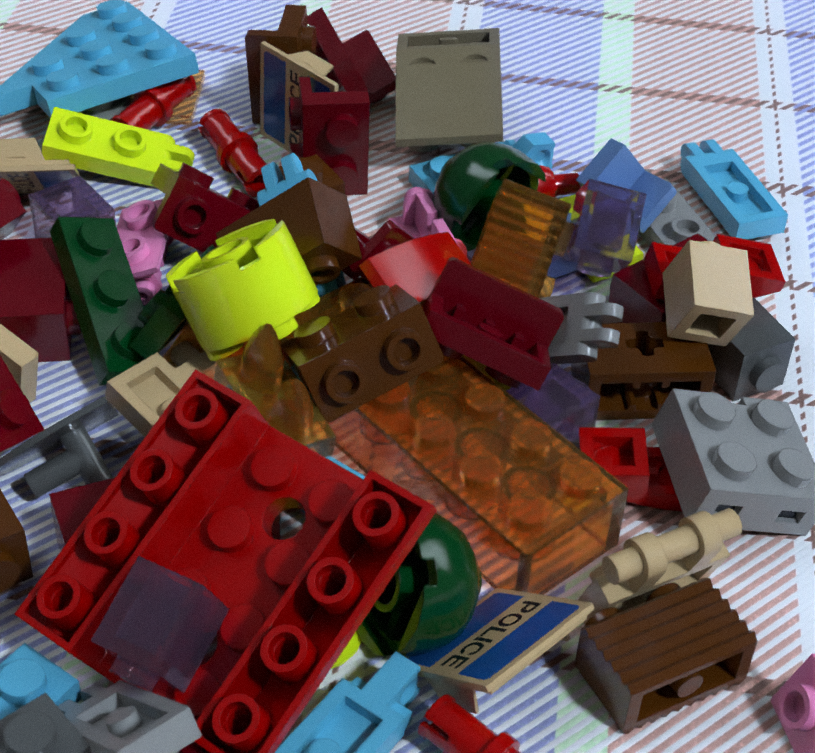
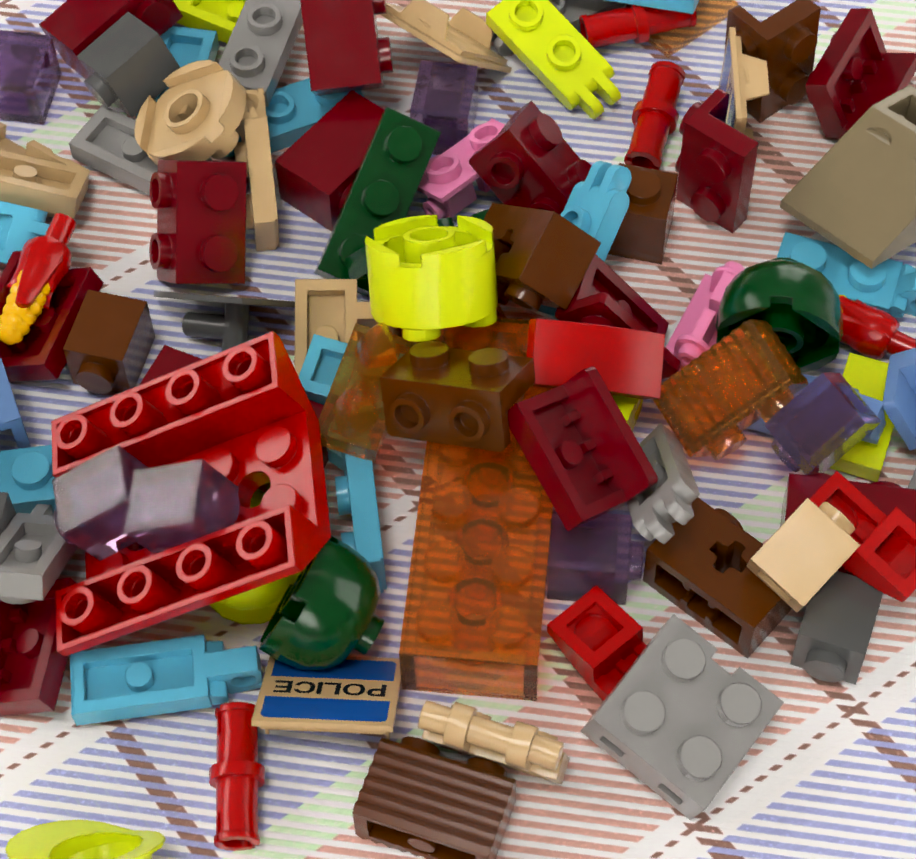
camera: 50 degrees right, 15 degrees up
none -> brick [124,459,240,554]

